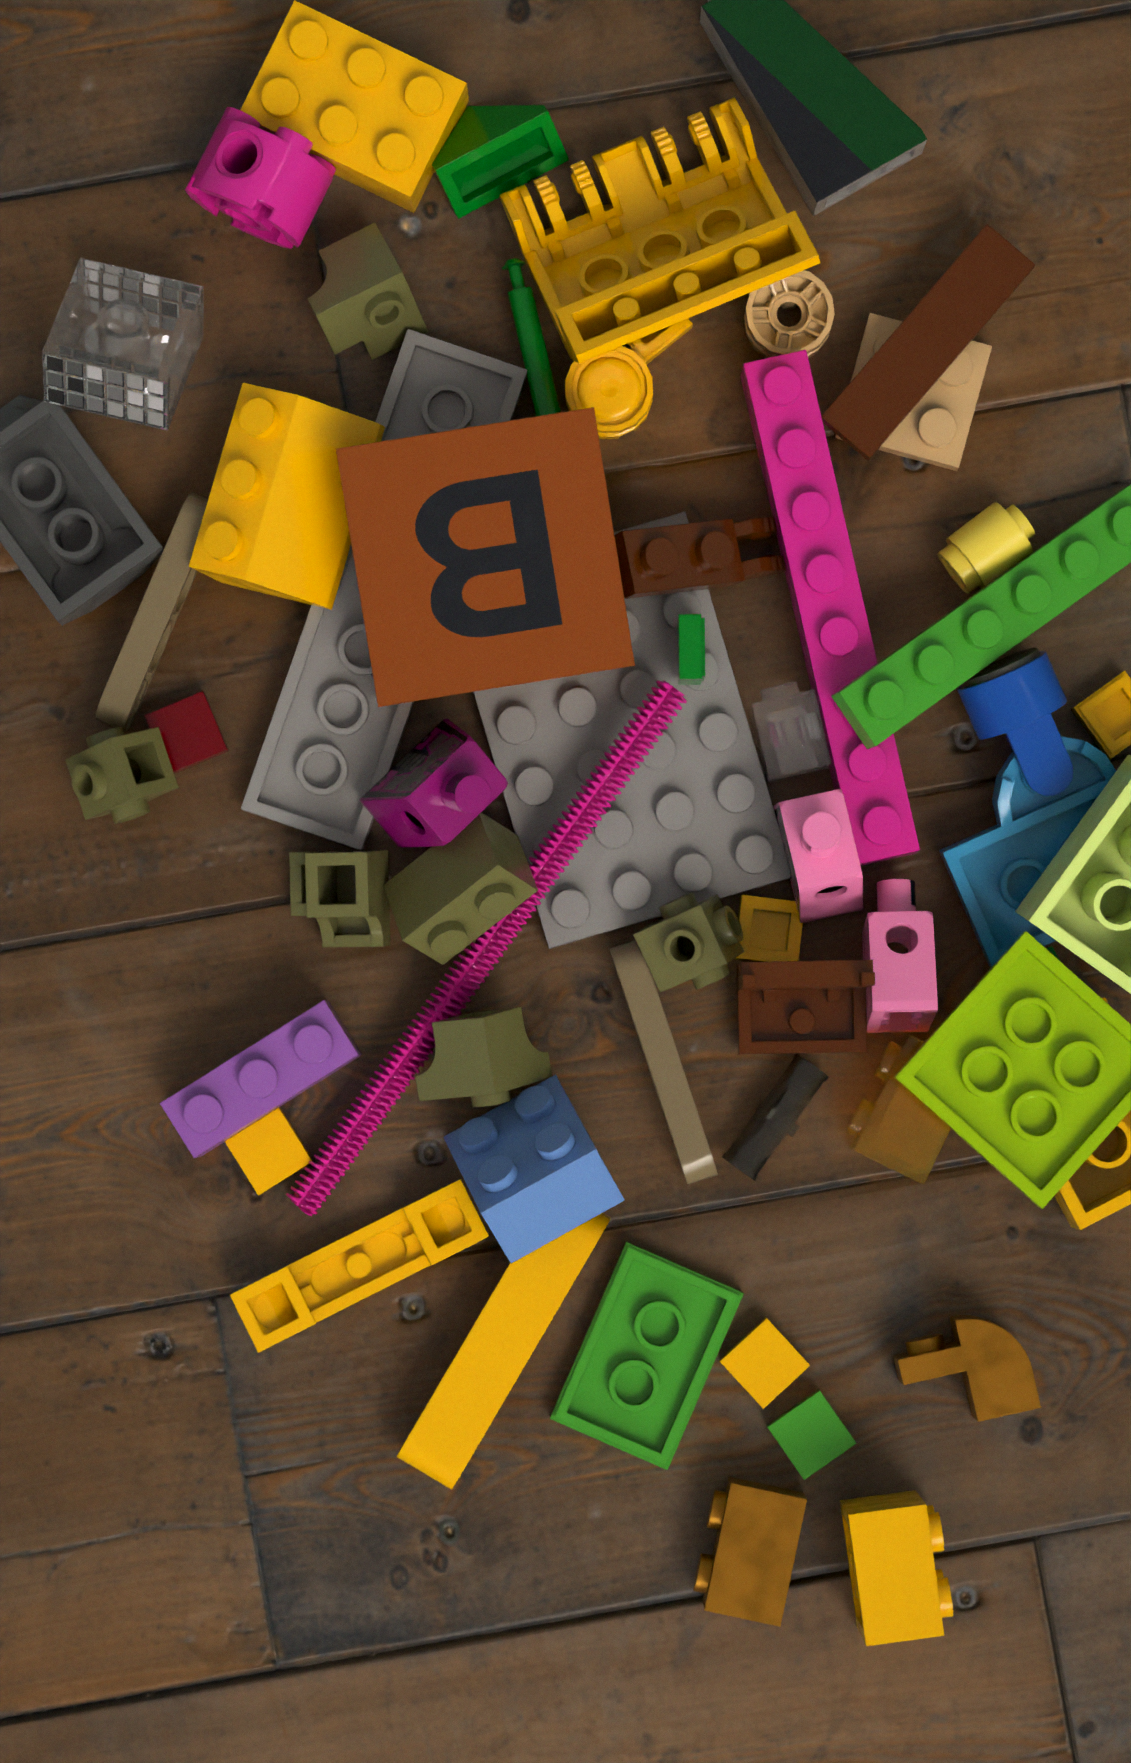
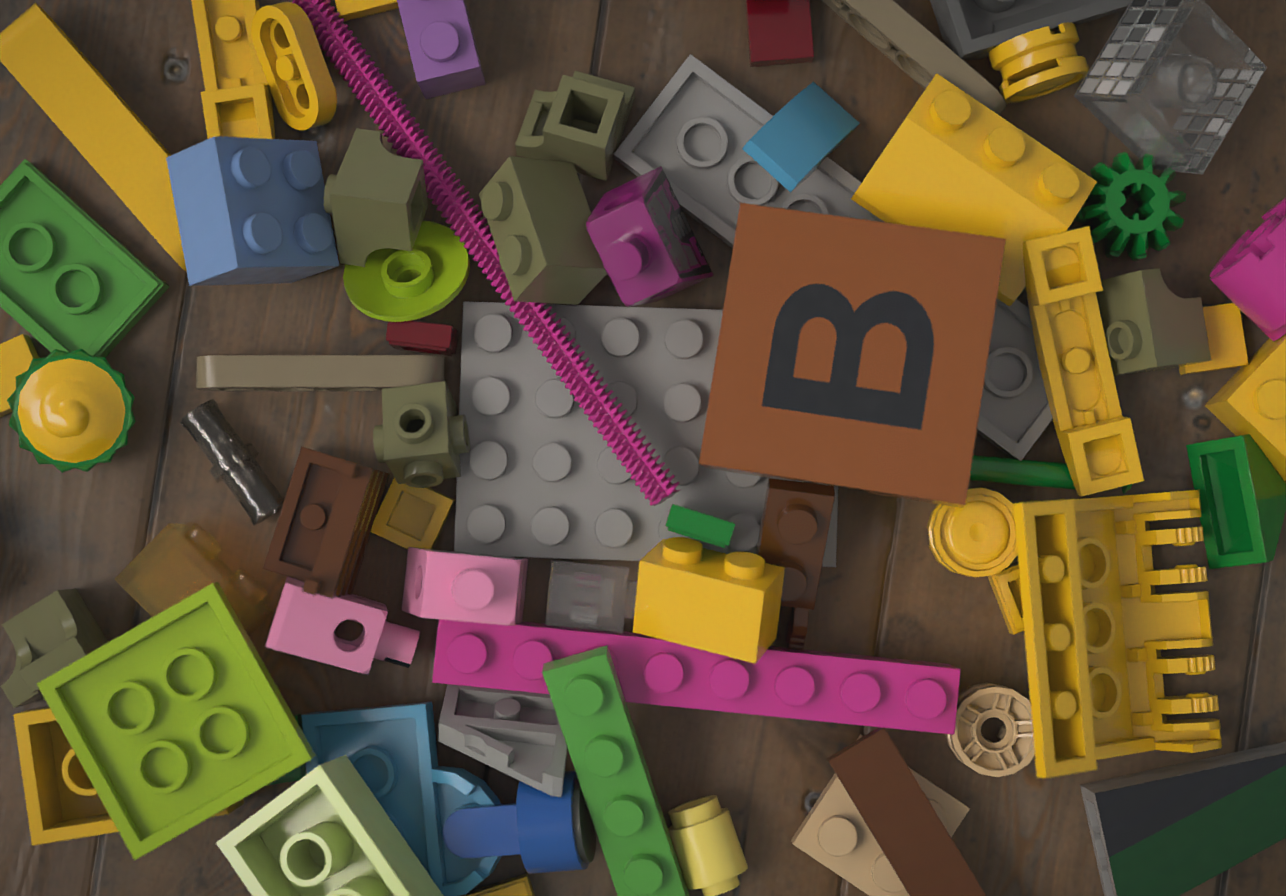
camera: 105 degrees right, 0 degrees up
none -> olive brick [1,588,108,708]
none -> yellow piece [7,349,136,473]
none -> yellow plate [251,2,337,131]
none -> lime dish [343,221,470,322]
none -> dark red tile [386,321,459,356]
none -> light grey wing [439,684,568,797]
none -> yellow brick [633,537,785,664]
none -> dark azure slope [742,82,860,192]
none -> yellow wheel [988,22,1090,104]
none -> yellow slope [1022,226,1144,497]
none -> green gear [1075,152,1187,261]
none -> yellow tile [1179,303,1249,375]

